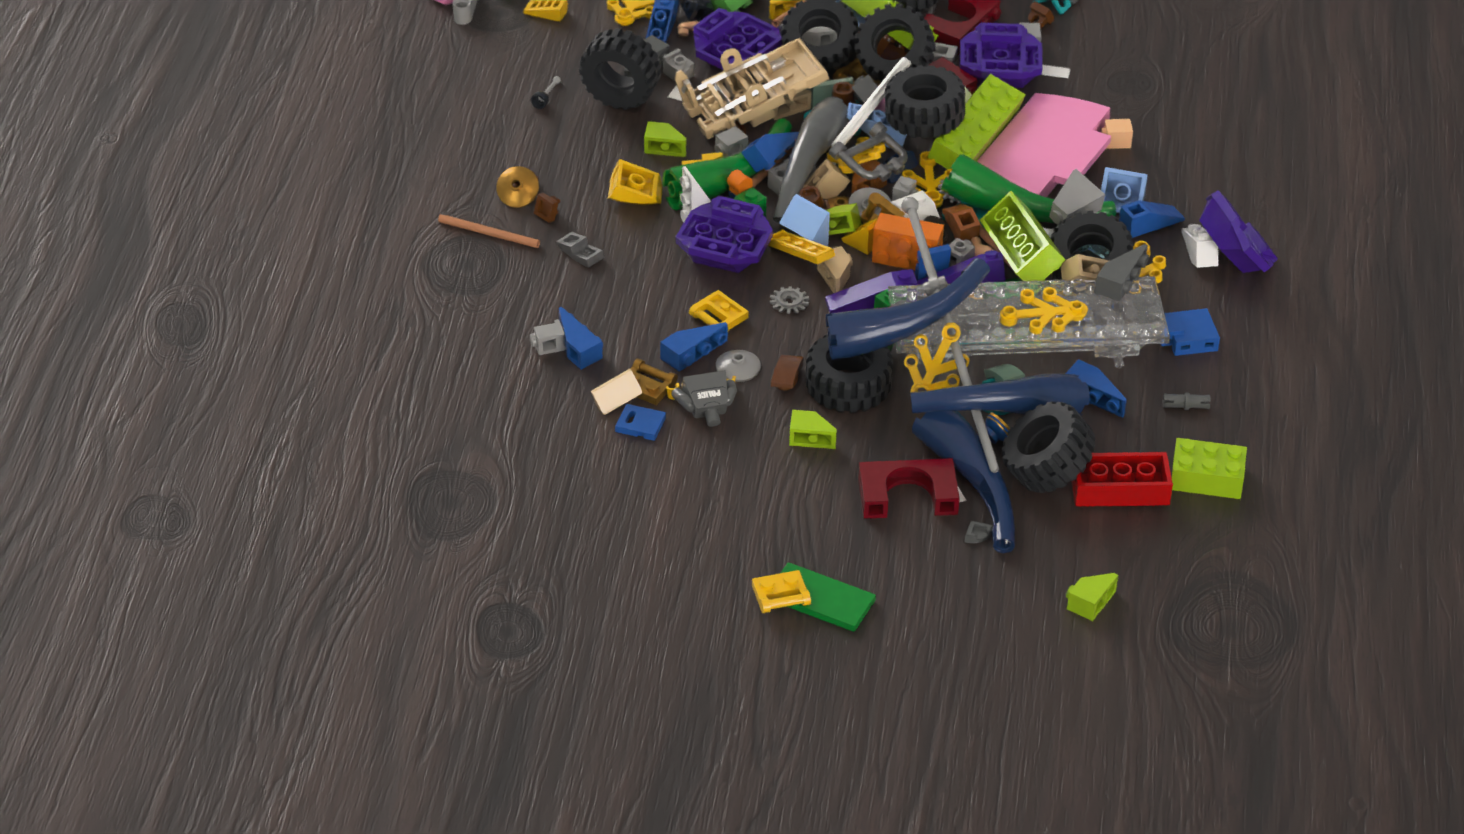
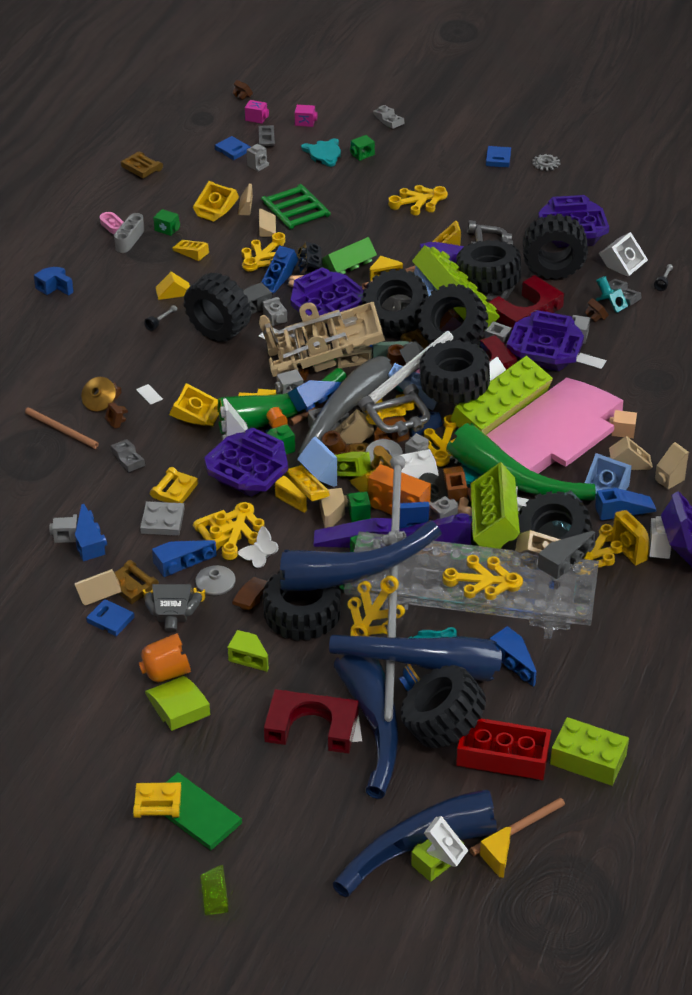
camera: 15 degrees right, 0 degrees up
lime slope [644,121,686,157] -> none
light grey gear [770,286,809,314] -> none
dark grey tile [965,521,993,543] -> none
sand green slope [984,364,1025,382] -> none
light grey slope [1049,169,1105,225] -> none
blue piece [1155,308,1220,356] -> none
dark grey pin [1163,392,1211,410] -> none
none -> blue brick [34,267,73,296]
none -> white sticker [136,384,163,404]
none -> orange cylinder [138,633,191,682]
none -> light grey plate [140,501,185,535]
none -> lime slope [145,676,210,731]
none -> yellow plate [150,467,198,503]
none -> yellow slope [156,272,190,300]
none -> clear neon green slope [201,865,229,915]
none -> yellow plant [210,502,264,560]
none -> white animal [238,526,279,568]
none -> yellow slope [275,476,307,513]
none -> dark blue brick [333,790,497,897]
none -> green slope [346,492,371,522]
none -> white slope [424,816,468,867]
none -> nougat piece [470,798,565,856]
none -> yellow slope [480,827,511,878]
none -> tan slope [609,436,653,470]
none -> yellow slope [611,510,650,566]
none -> tan slope [655,442,689,489]

